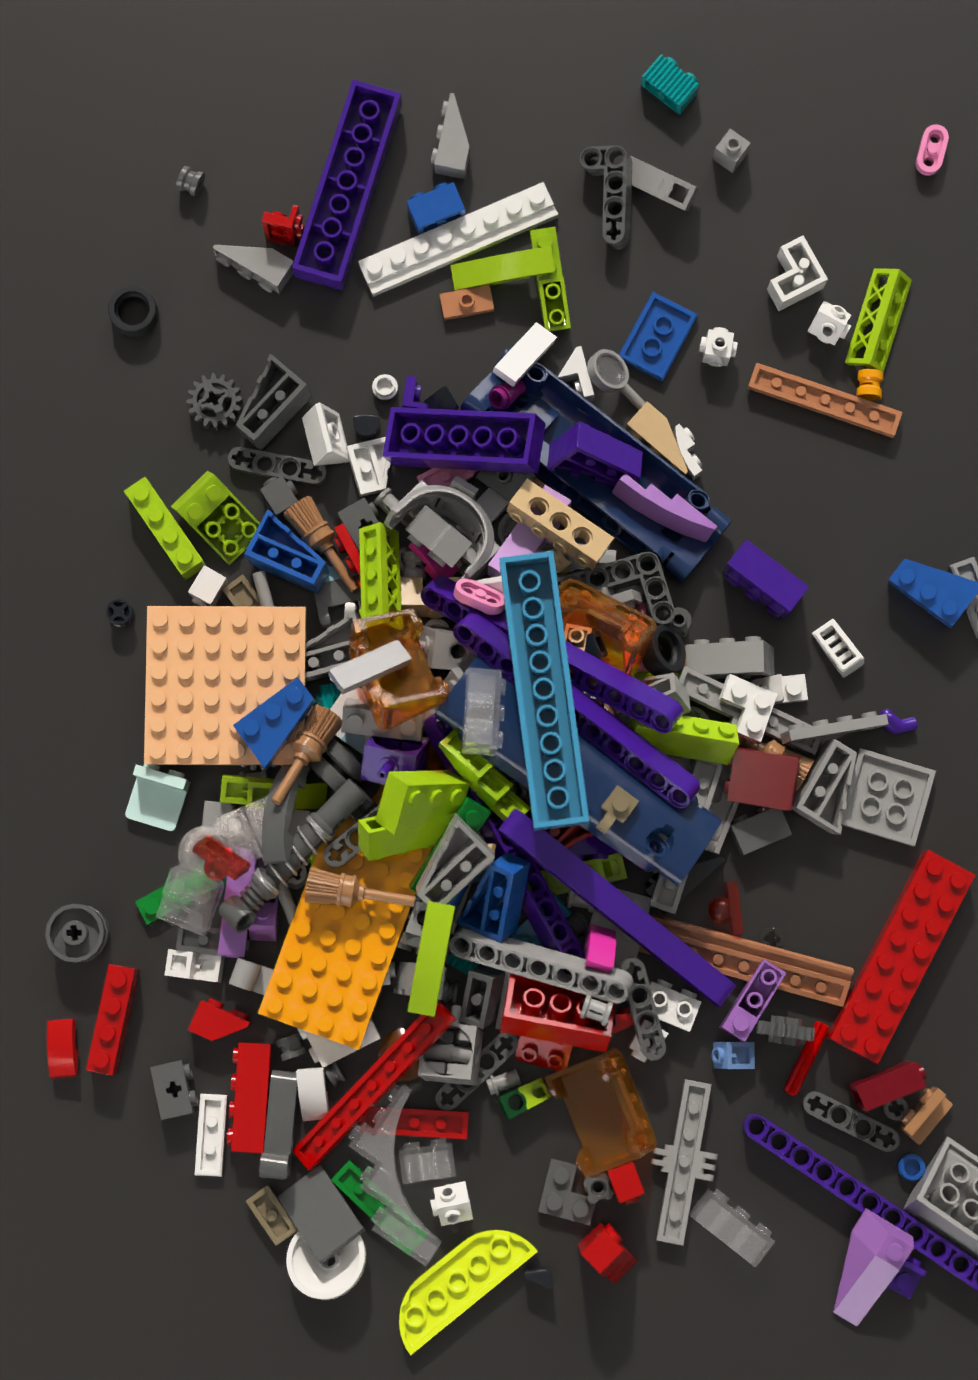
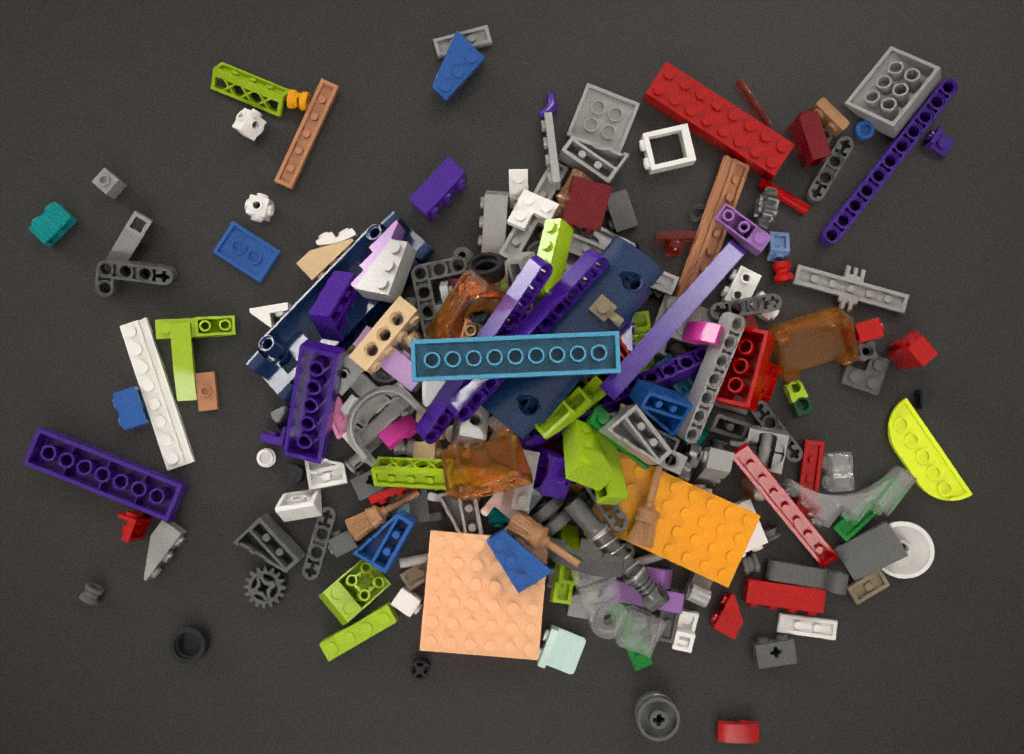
camera: 85 degrees left, 5 degrees up
red brick [86,964,140,1075] -> none
clear red tile [192,835,251,881] -> none
white slope [296,1067,329,1121] -> none
tile [329,639,412,695] -> none
light grey brick [405,505,472,568] -> none
lime slope [408,901,455,1017] -> none
light grey slope [431,93,470,179] -> none
white brick [431,1181,473,1226] -> none
bright pink plate [453,579,505,615] -> none
clear brick [462,667,506,756] -> none
light grey pin [486,1068,521,1096] -> none
magenta cone [488,380,525,409] -> none
white tile [493,322,557,387] -> none
light grey bush [579,994,613,1026] -> none
piece [587,349,646,410] -> none
clear brick [689,1189,775,1268] -> none
white brick [767,236,828,311] -> none
white slope [812,619,864,678] -> none
medium lavender wedge [833,1208,914,1326] -> none
bright pink plate [915,124,949,176] -> none
none -> wedge [354,239,417,303]
none -> white window [639,123,696,175]
none -> clear red bar [735,78,774,128]
none -> red wheel [772,260,794,283]

